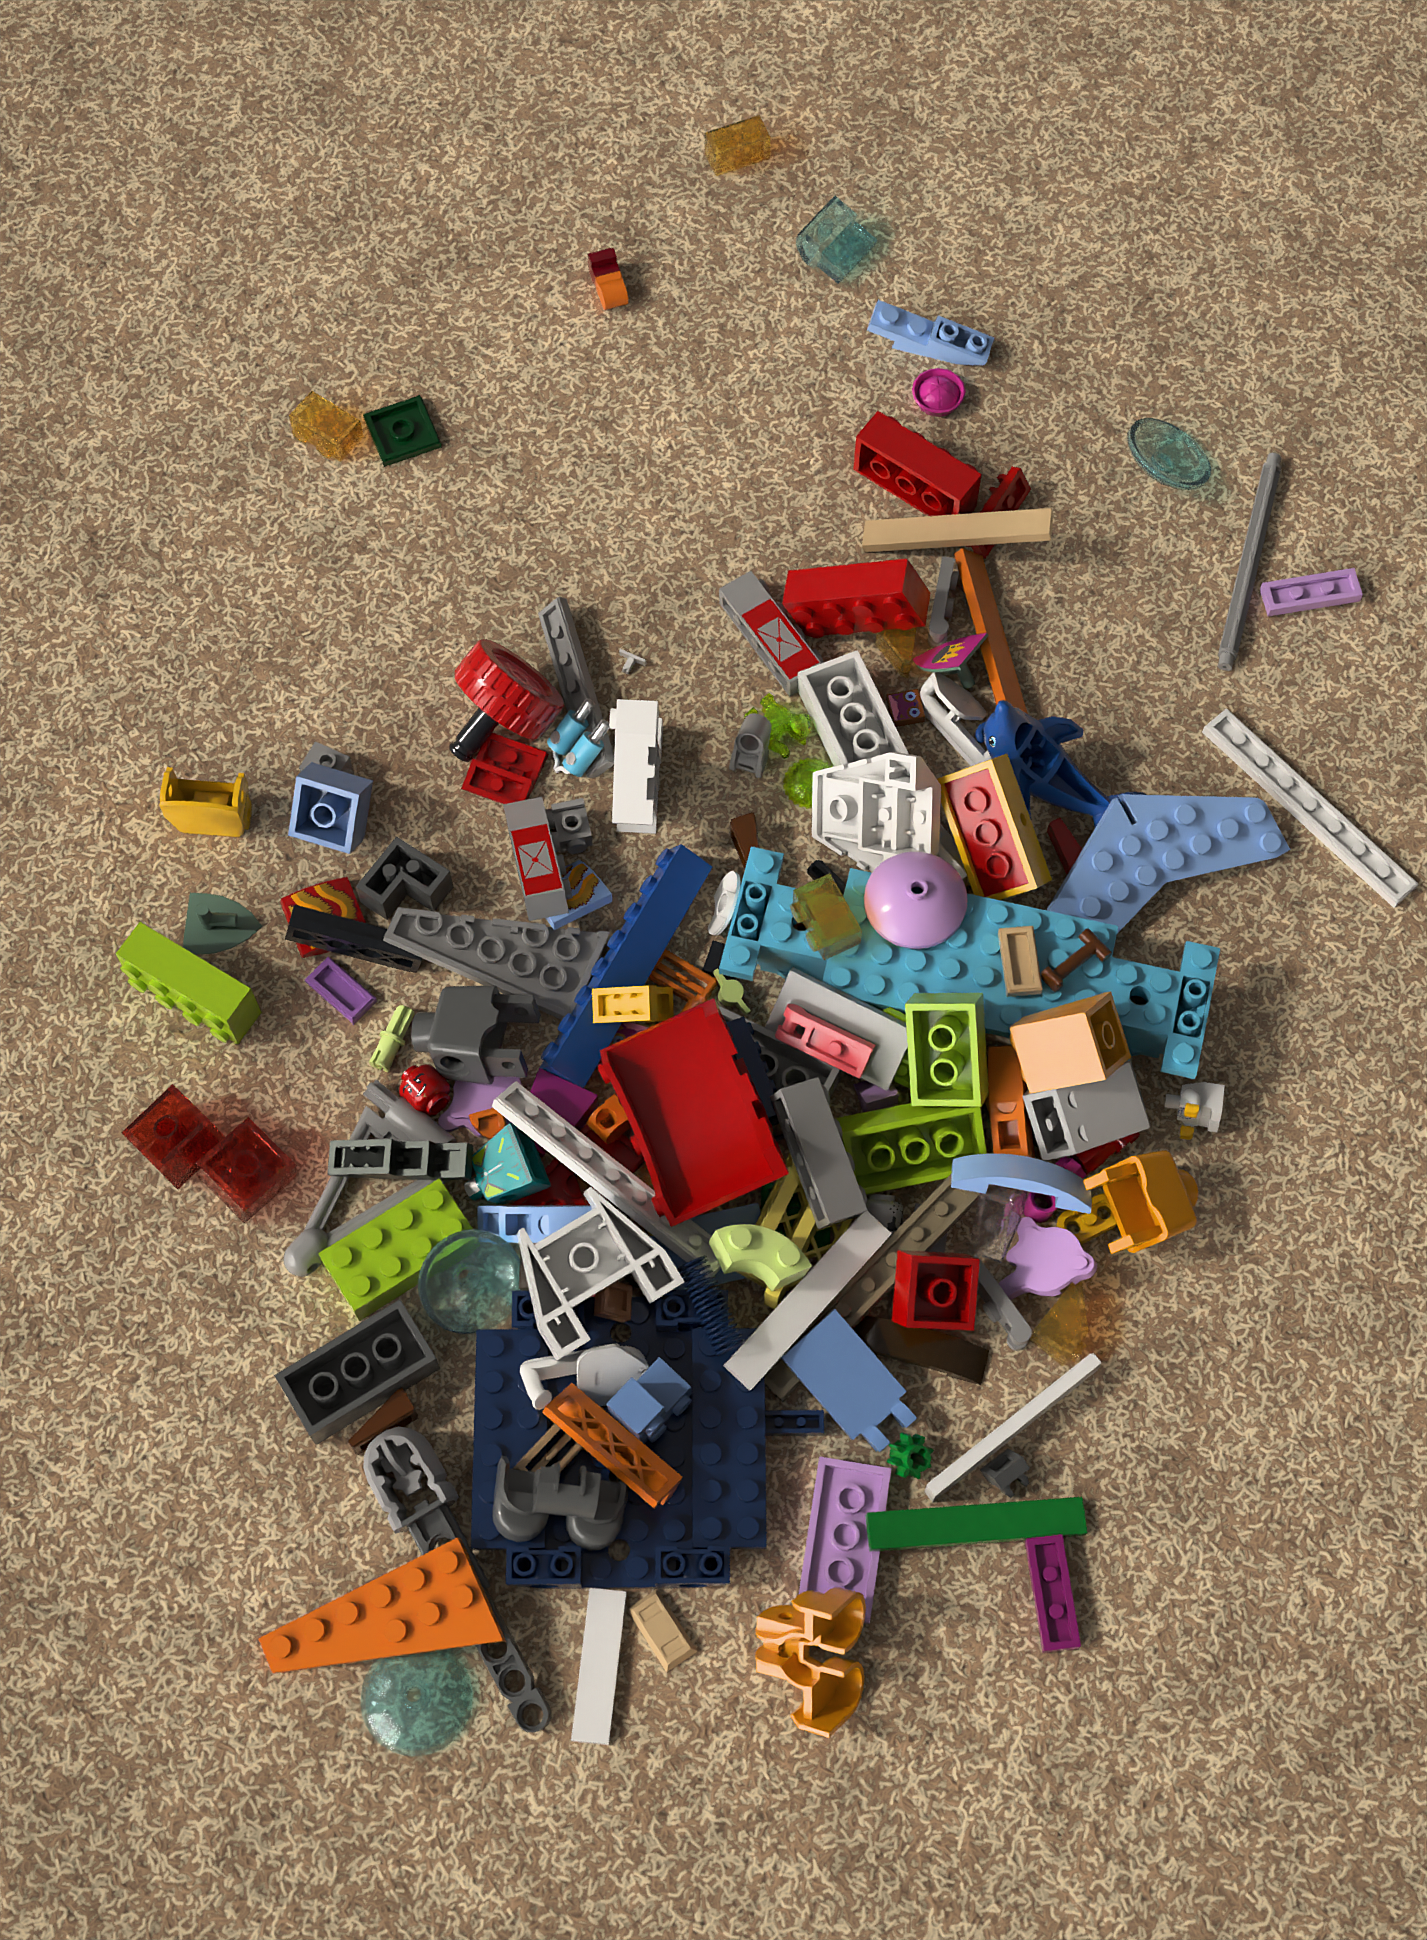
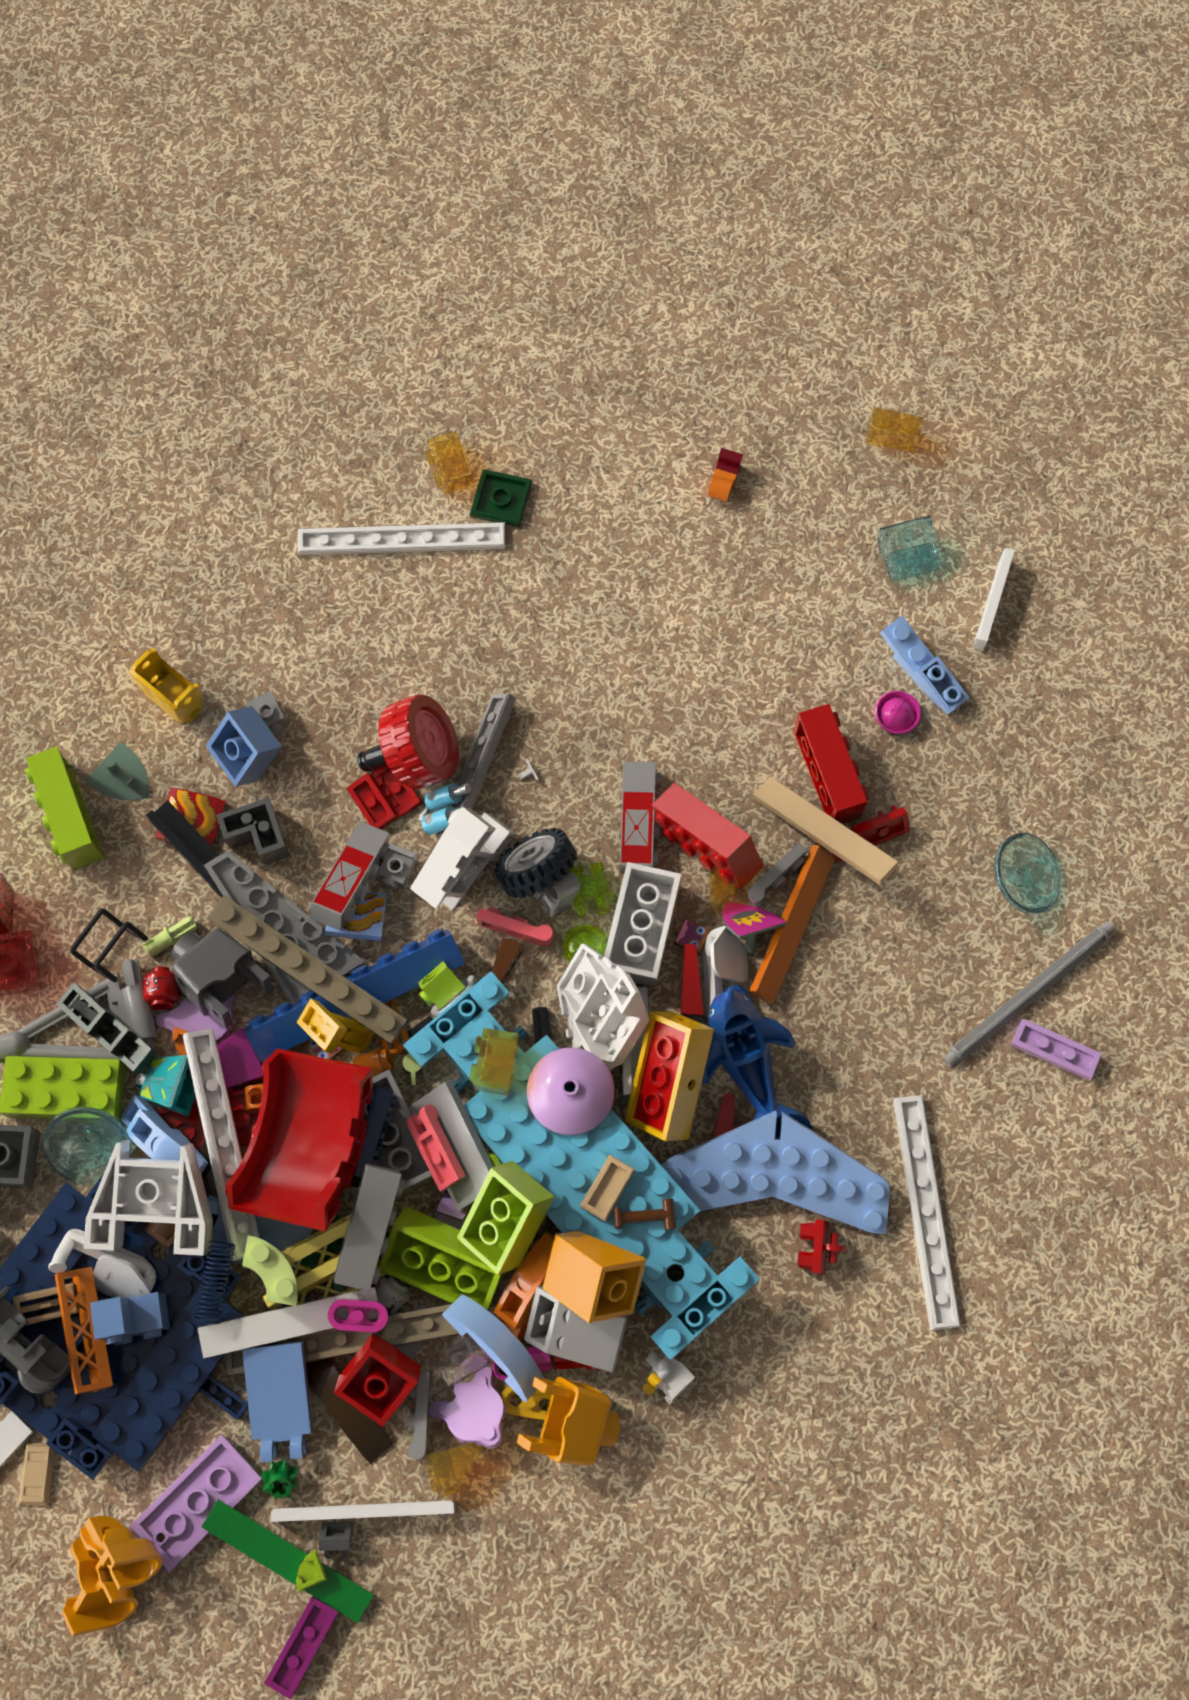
camera: 35 degrees right, 5 degrees up
medium lavender tile [305,956,377,1025] -> none
none -> black piece [70,908,148,982]
none -> dark tan plate [207,895,408,1045]
none -> lime tile [296,1549,327,1592]
none -> white tile [298,523,506,555]
none -> dark pink plate [328,1298,388,1332]
none -> lime brick [418,961,465,1009]
none -> coral plate [476,907,553,947]
none -> black wheel [494,828,577,899]
none -> red piece [680,944,703,1016]
none -> red hips [798,1219,846,1275]
none -> white tile [973,548,1015,651]

